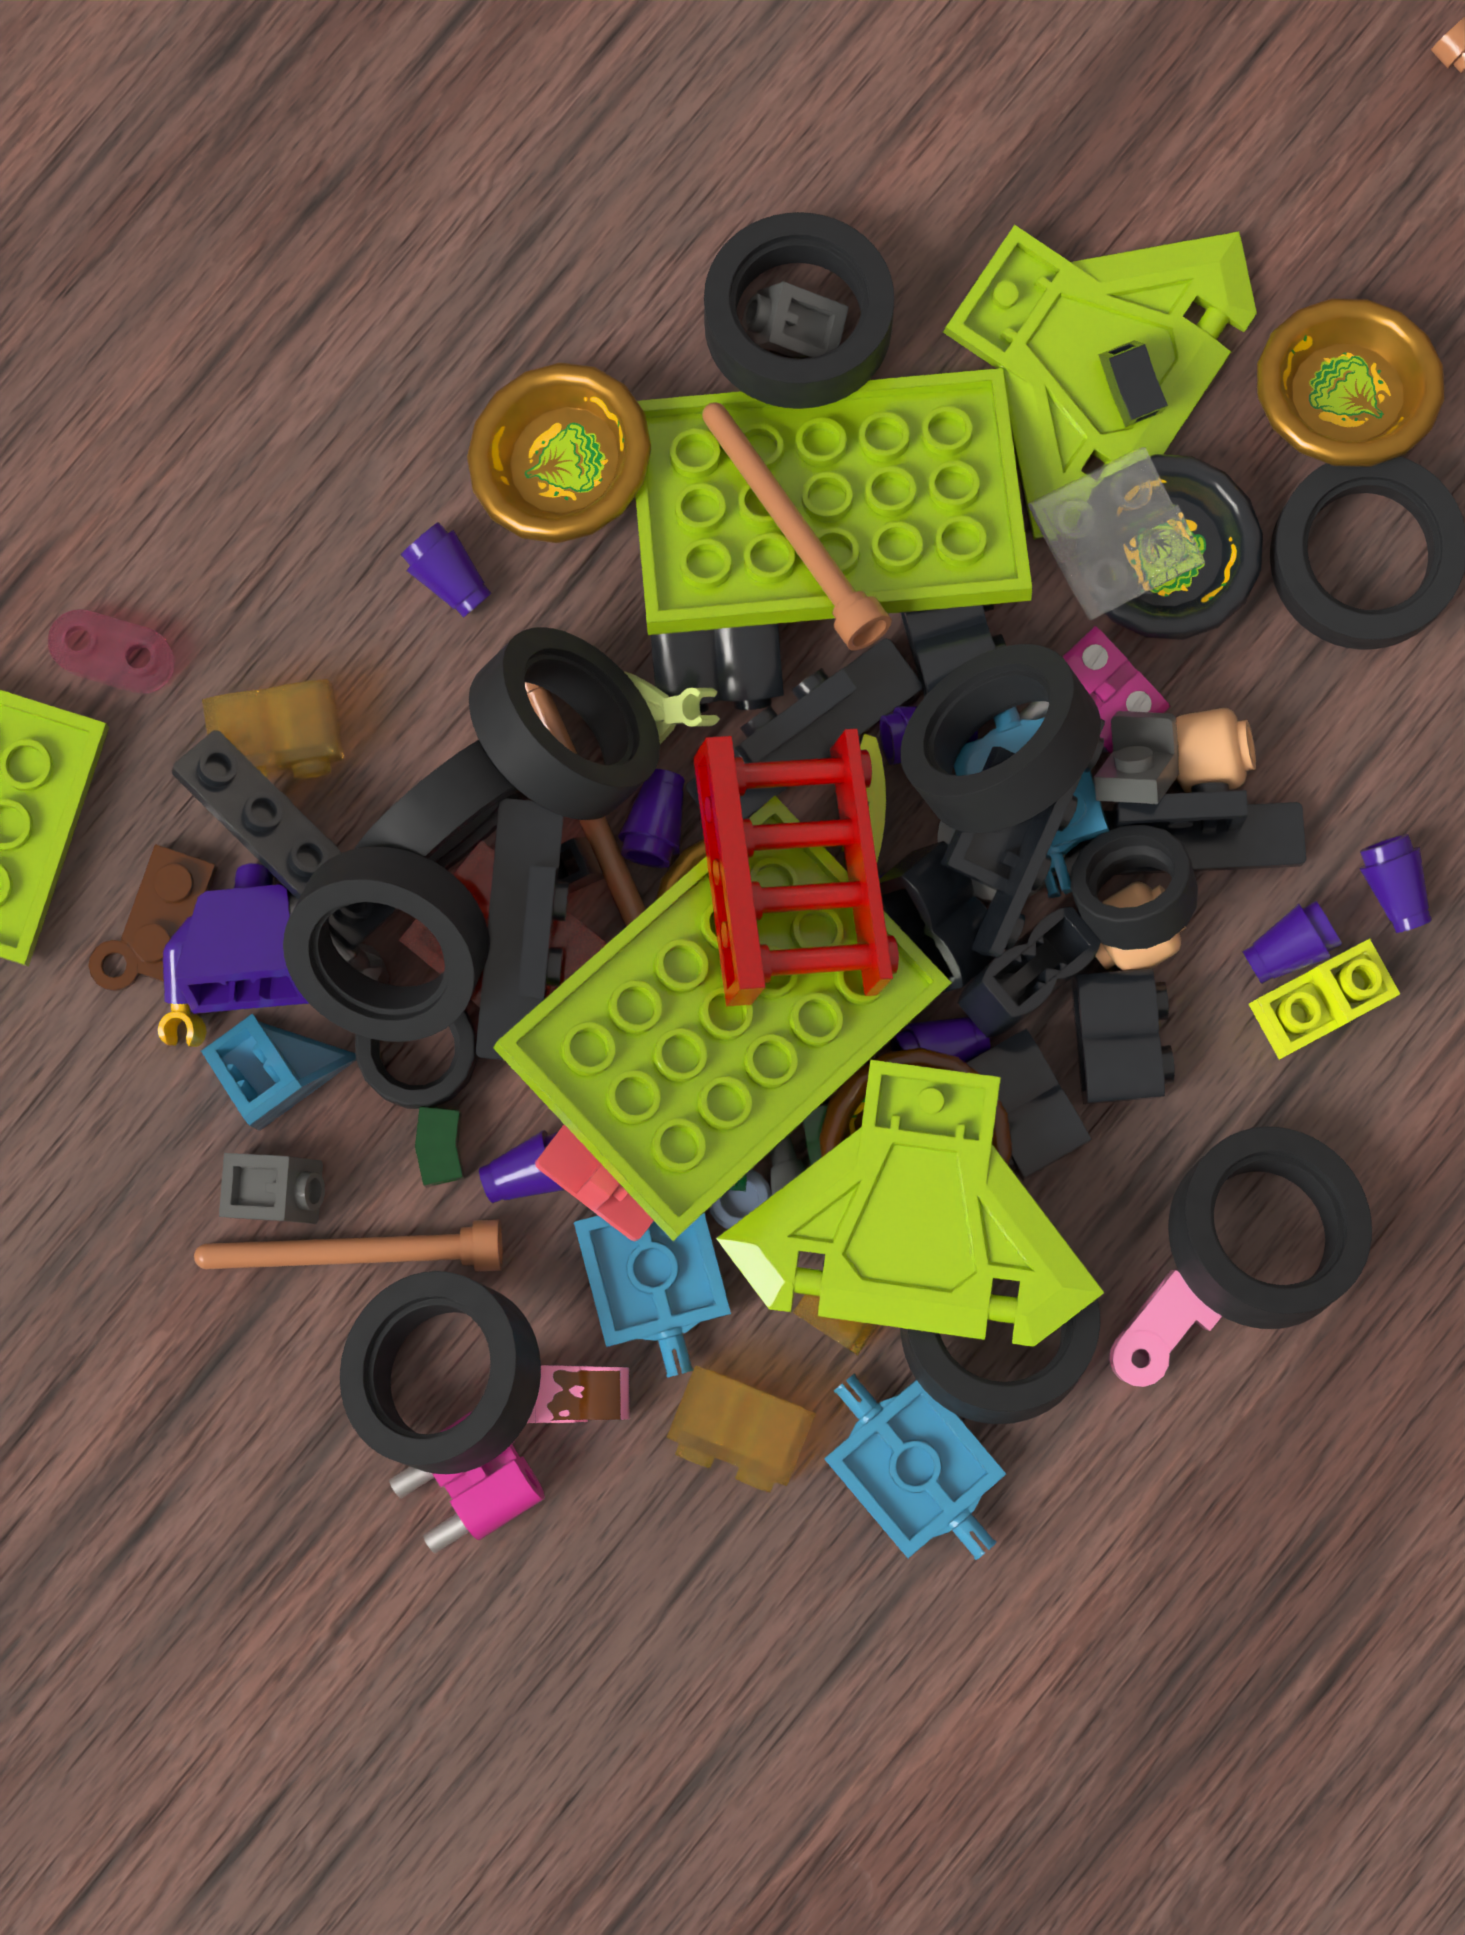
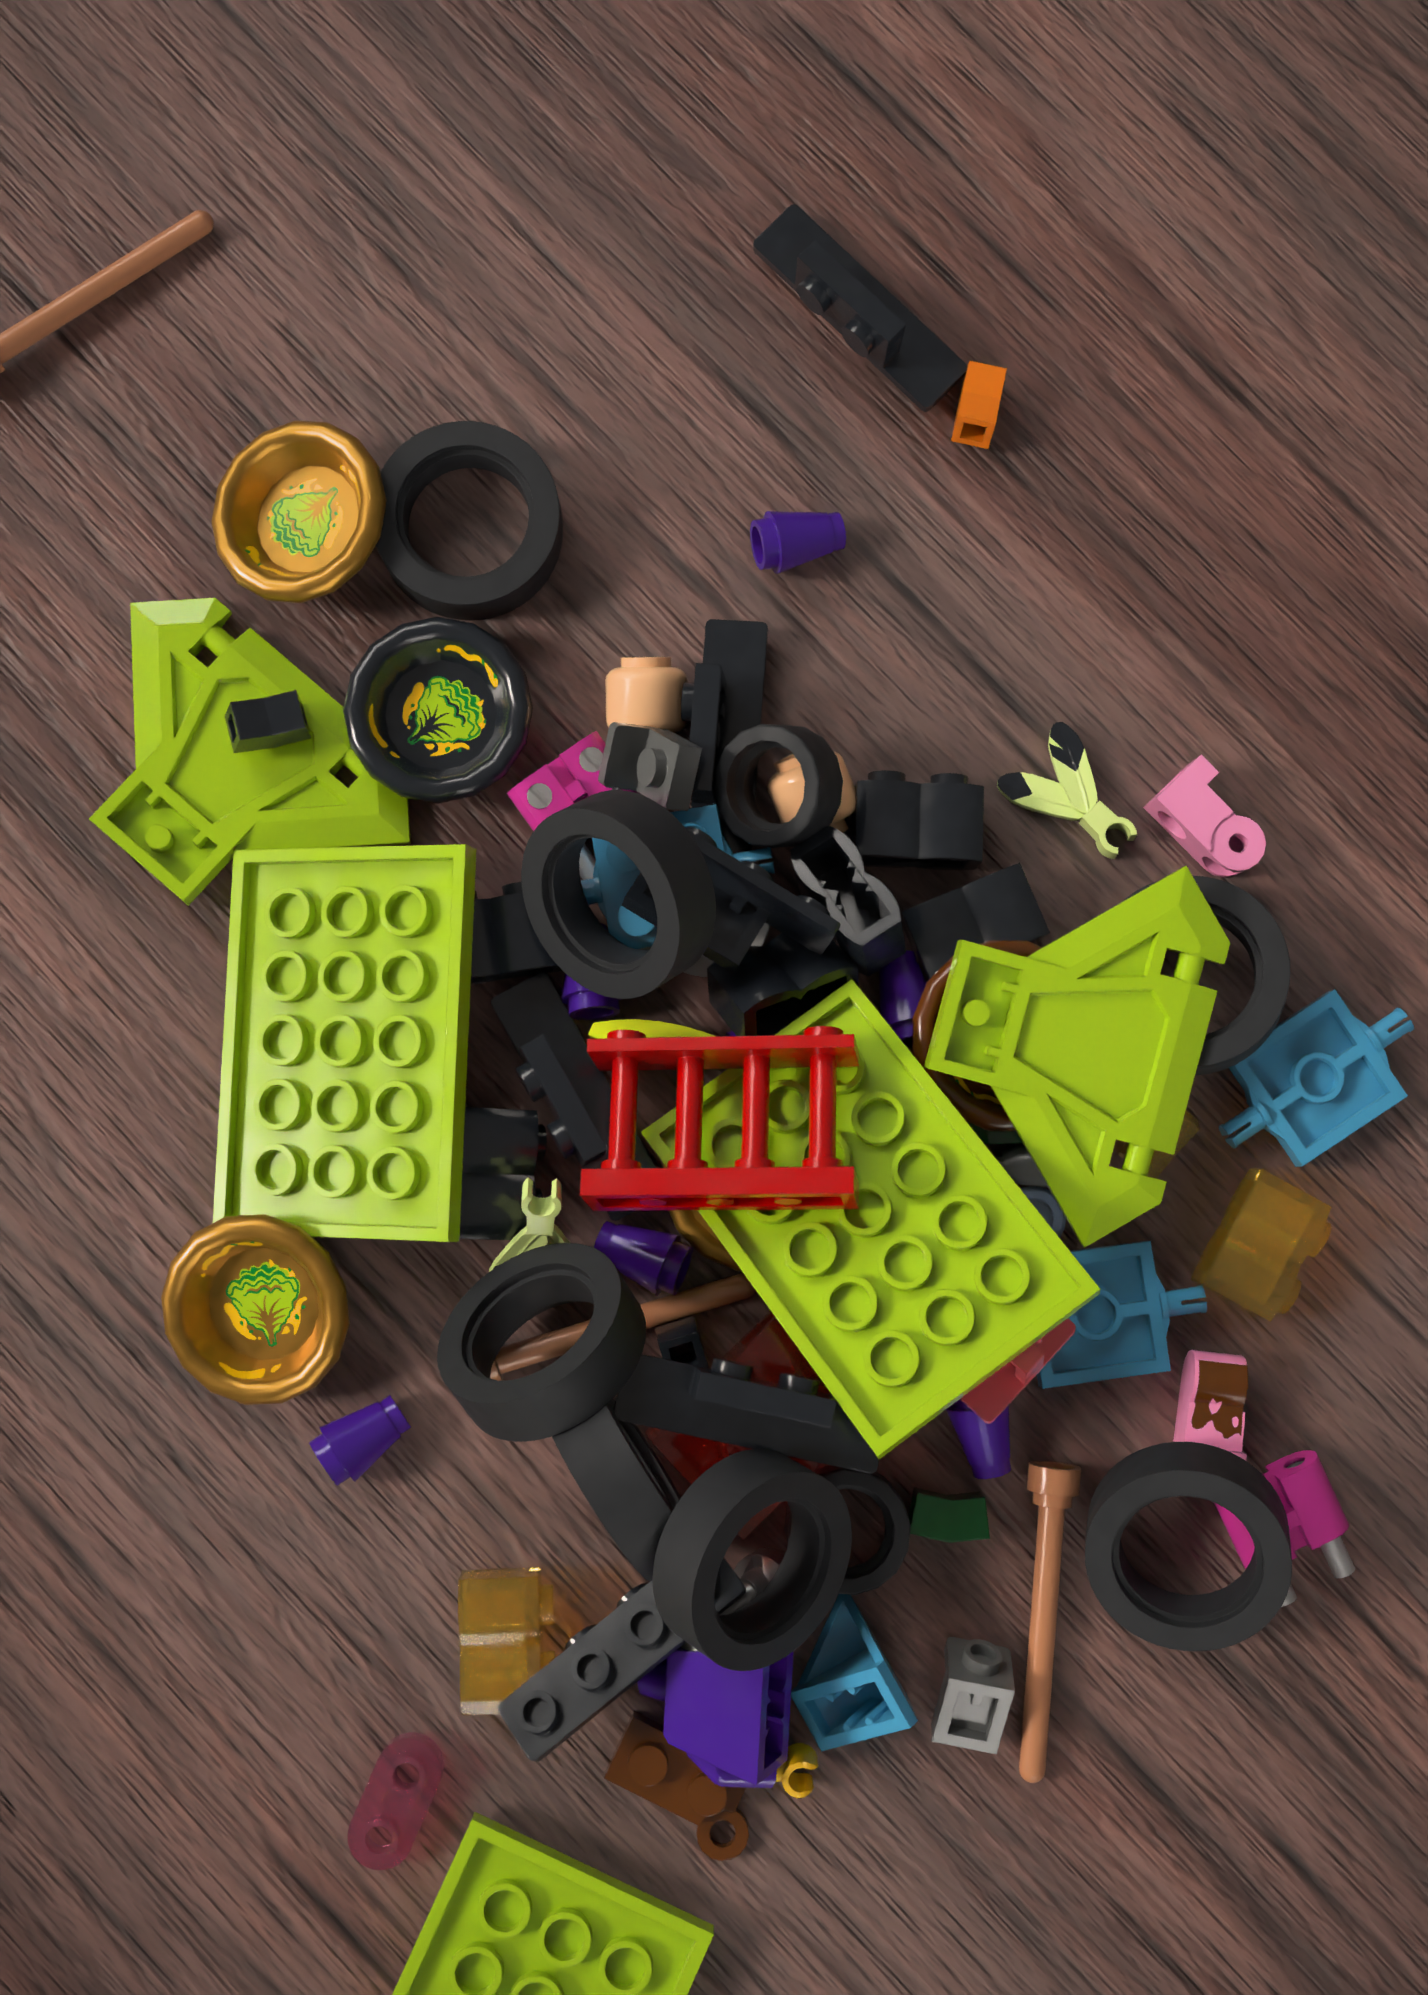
camera: 85 degrees left, 0 degrees up
nougat piece [702,402,892,651] -> none
black tyre [704,212,894,409] -> none
dark grey bracket [742,282,849,359] -> none
clear slope [1028,447,1205,620] -> none
black tyre [1168,1126,1372,1329] -> none
dark purple cone [1242,901,1342,984] -> none
neon yellow slope [1249,938,1400,1060] -> none
none -> yellowish green piece [997,722,1137,859]

